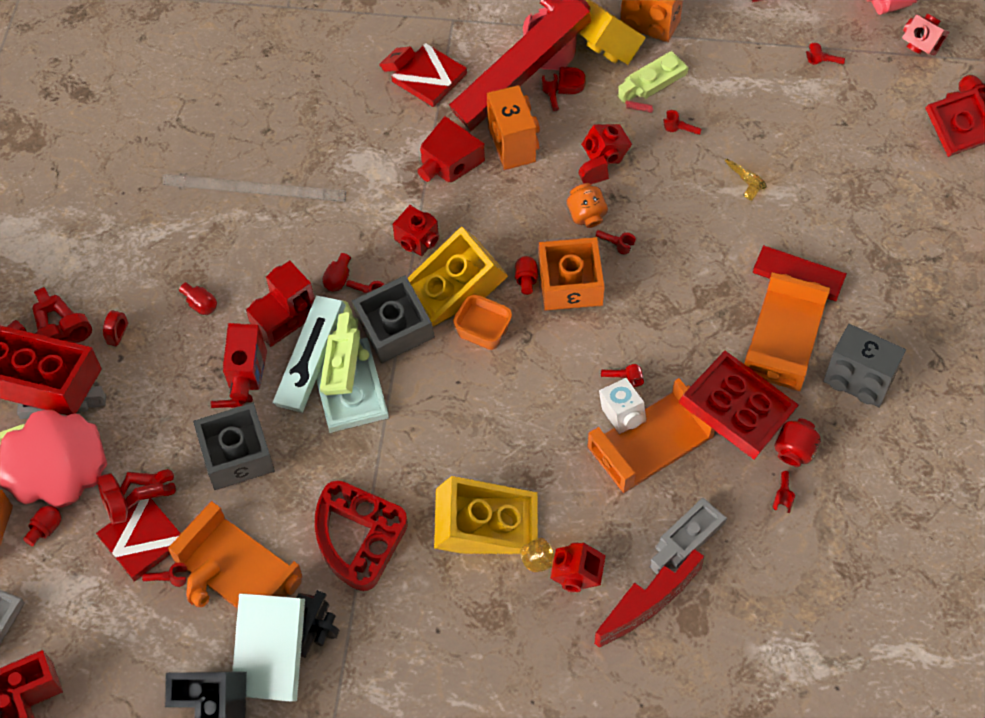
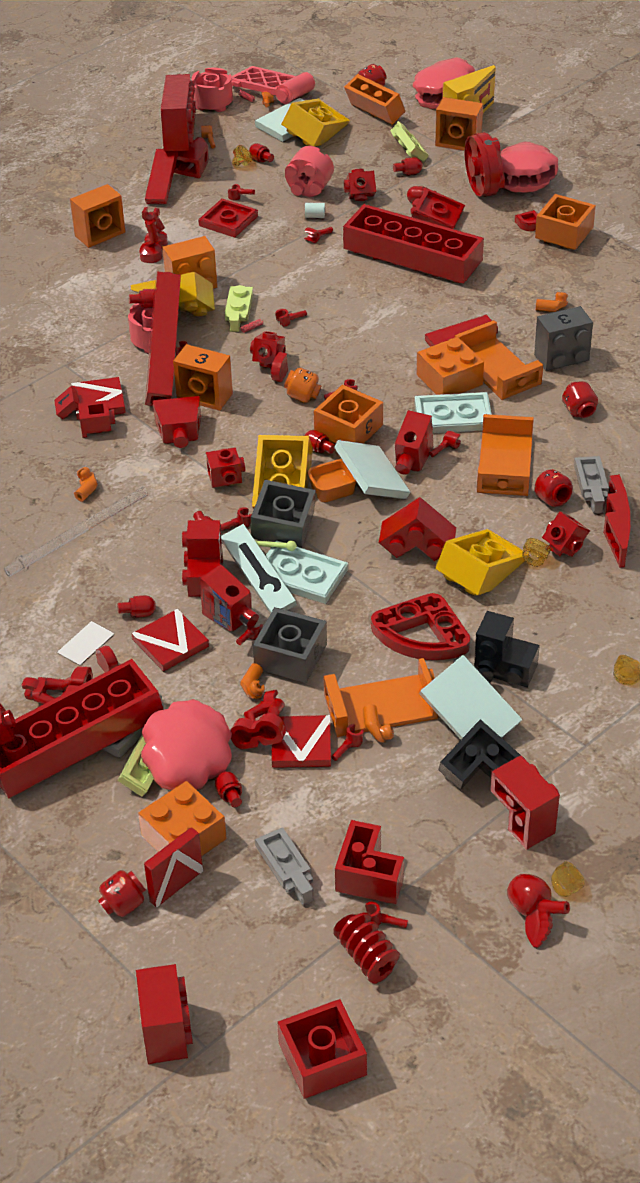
camera: 50 degrees left, 15 degrees down
yellowish green hinge [320,313,360,395] -> none
red tile [558,67,586,94] -> none
white brick [599,378,646,434] -> none
red plate [678,350,799,460] -> none
clear yellow bar [724,158,767,201] -> none
red hand [772,471,795,513] -> none
none -> white sticker [57,621,114,665]
none -> orange arm [74,467,98,502]
none -> red brick [78,400,116,438]
none -> red tile [132,609,209,672]
none -> orange arm [240,663,265,699]
none -> light aqua hinge [305,203,325,218]
none -> light aqua tile [335,440,410,499]
none -> red brick [343,204,484,284]
none -> red brick [379,497,457,561]
none -> red torso [395,410,434,475]
none -> light aqua tile [414,392,492,433]
none -> orange brick [417,337,484,395]
none -> black brick [474,611,540,688]
none -> red head [534,469,573,507]
none -> orange arm [536,292,568,312]

